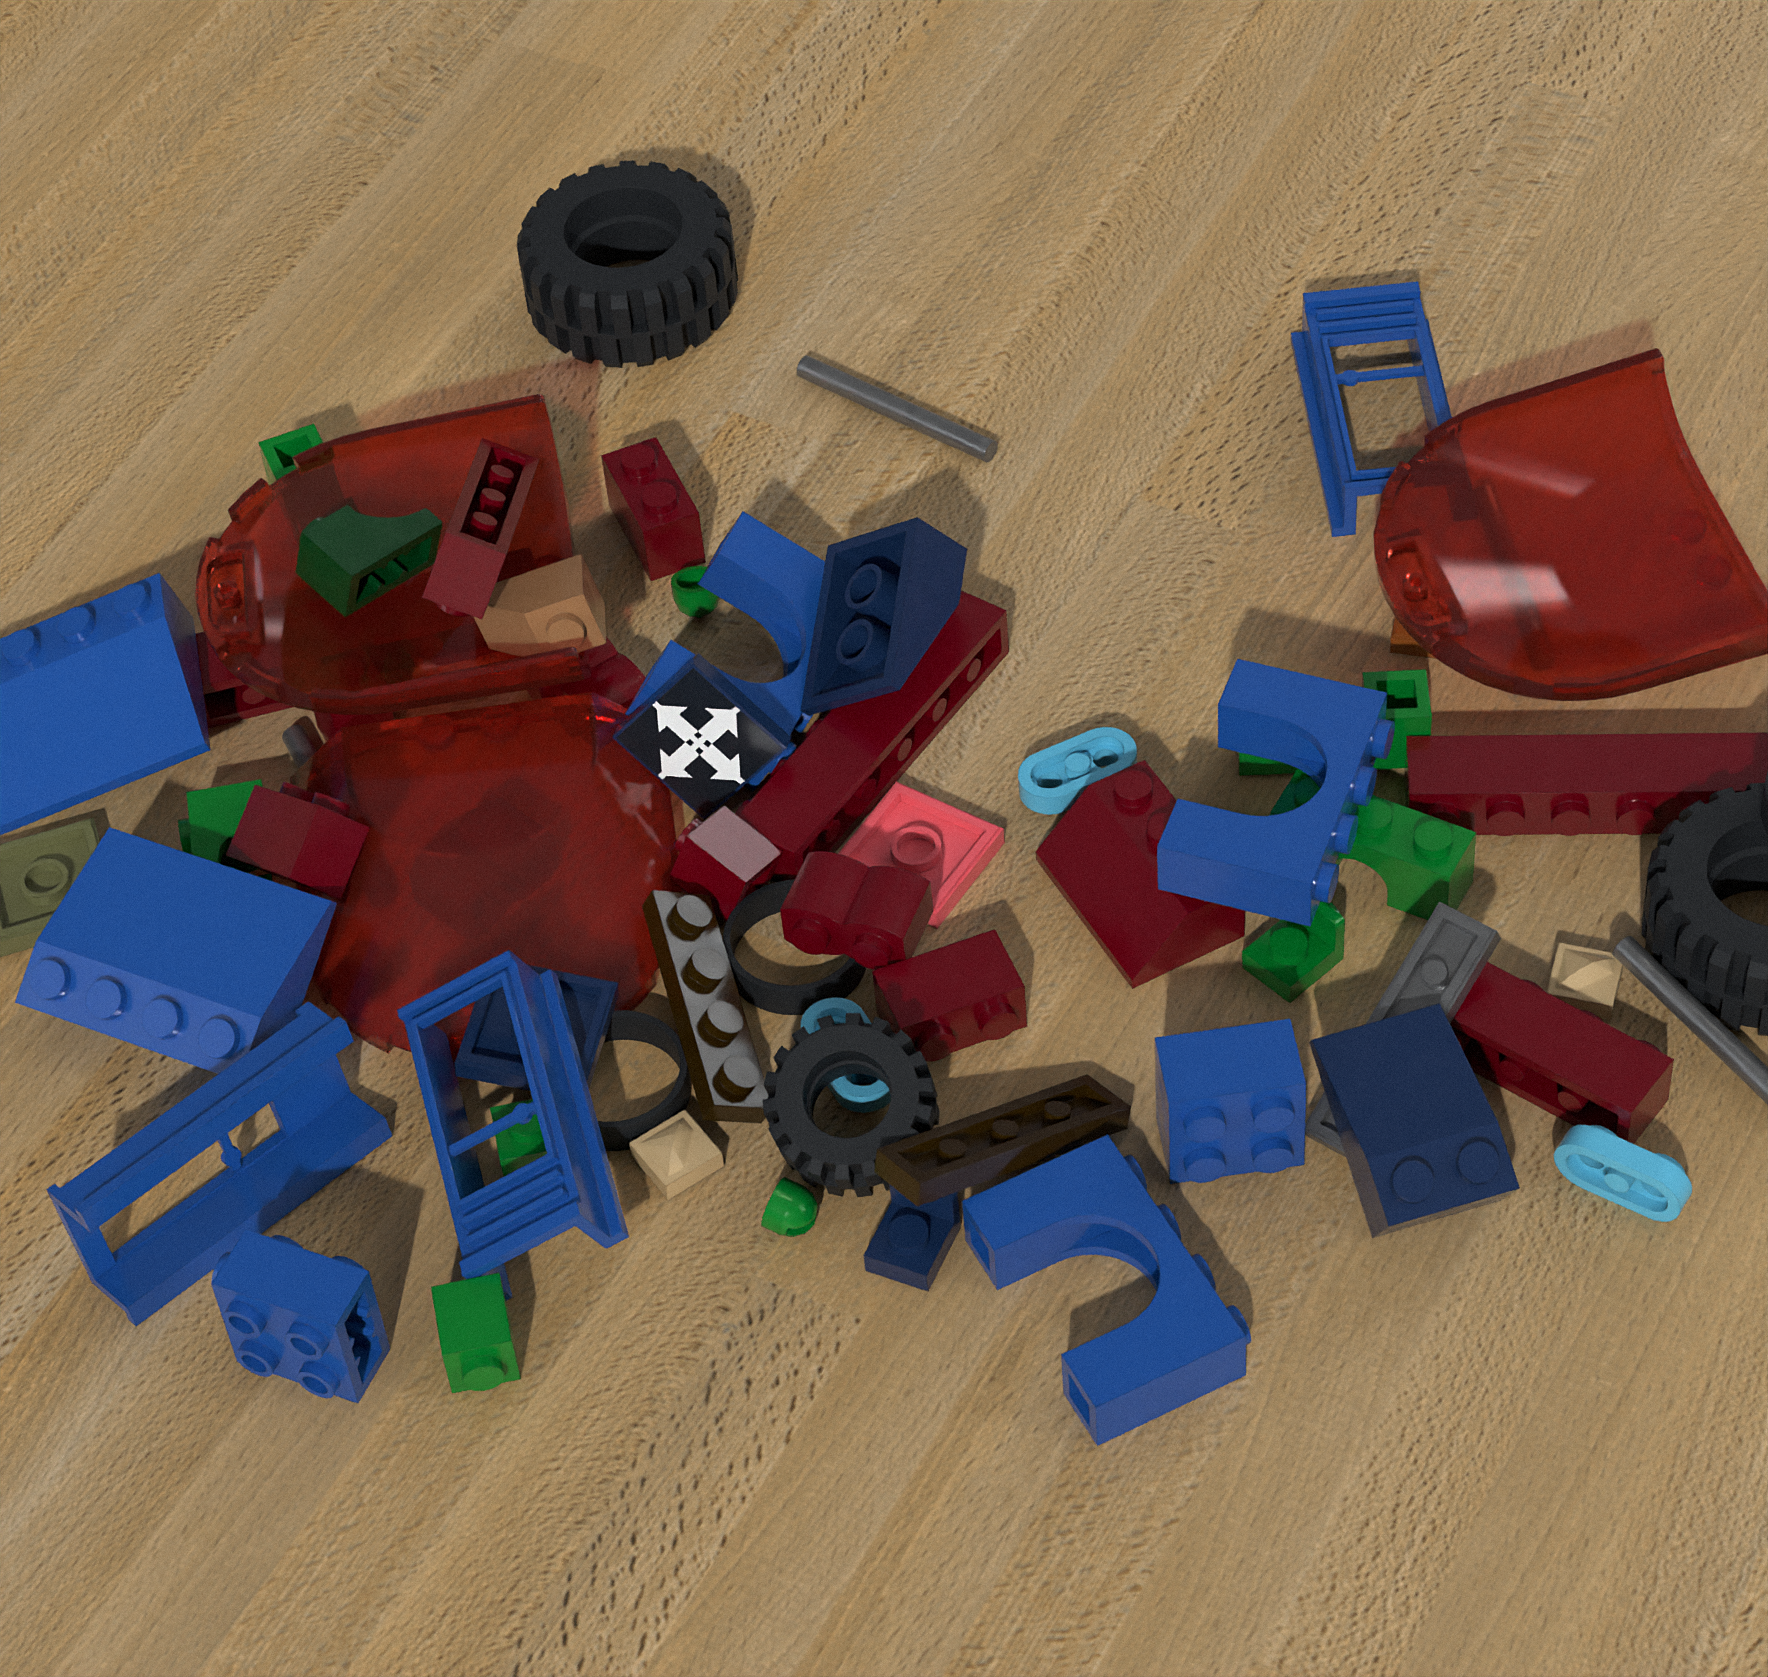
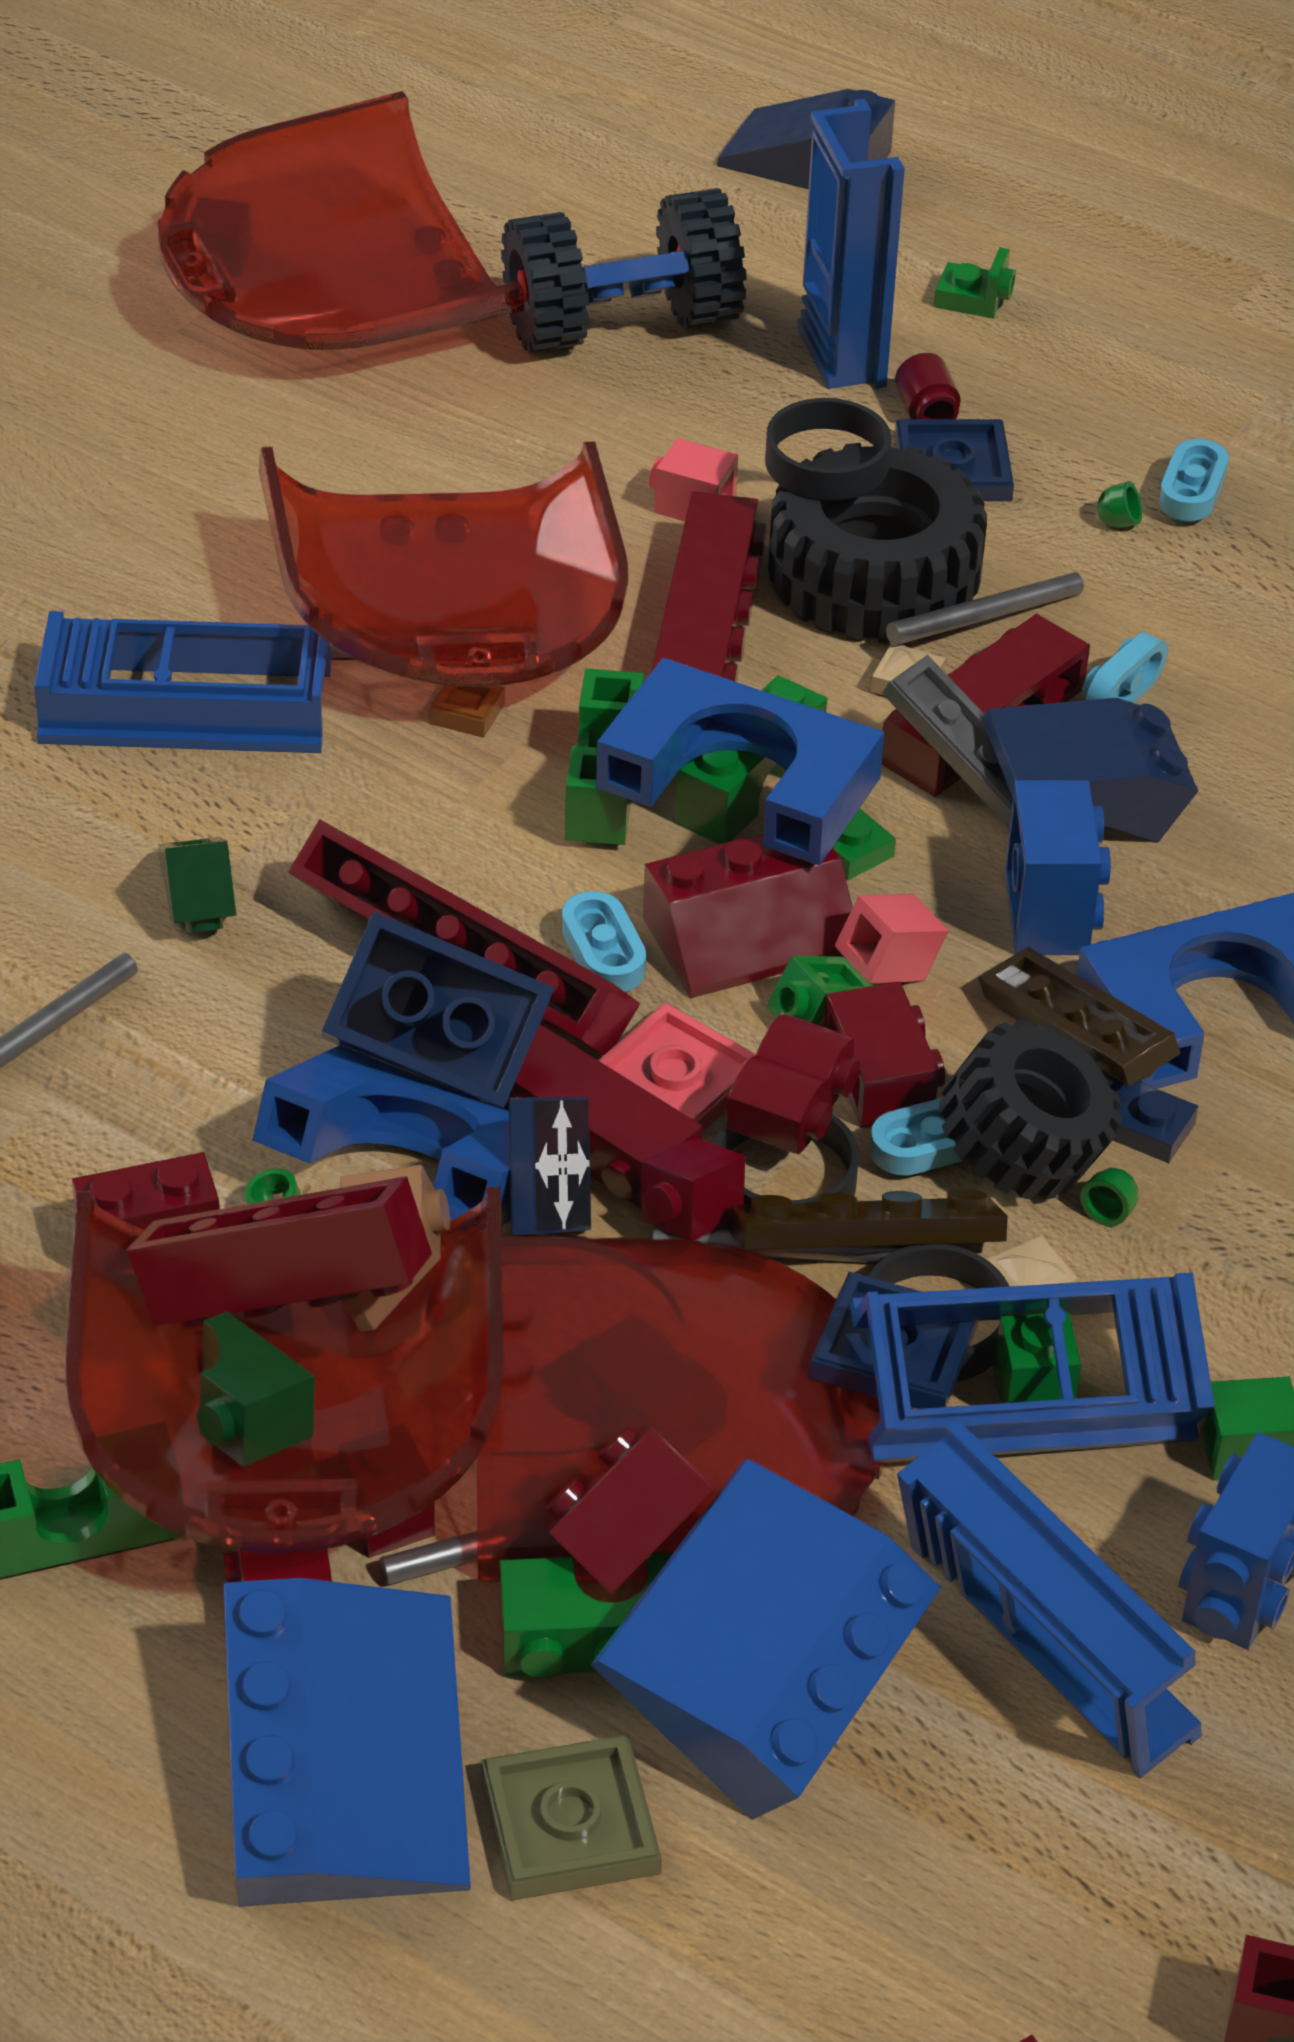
camera: 90 degrees left, 5 degrees down
none -> dark green arch [158,837,237,933]
none -> dark red brick [288,819,640,1055]
none -> green bracket [768,956,873,1025]
none -> coral brick [835,894,949,984]

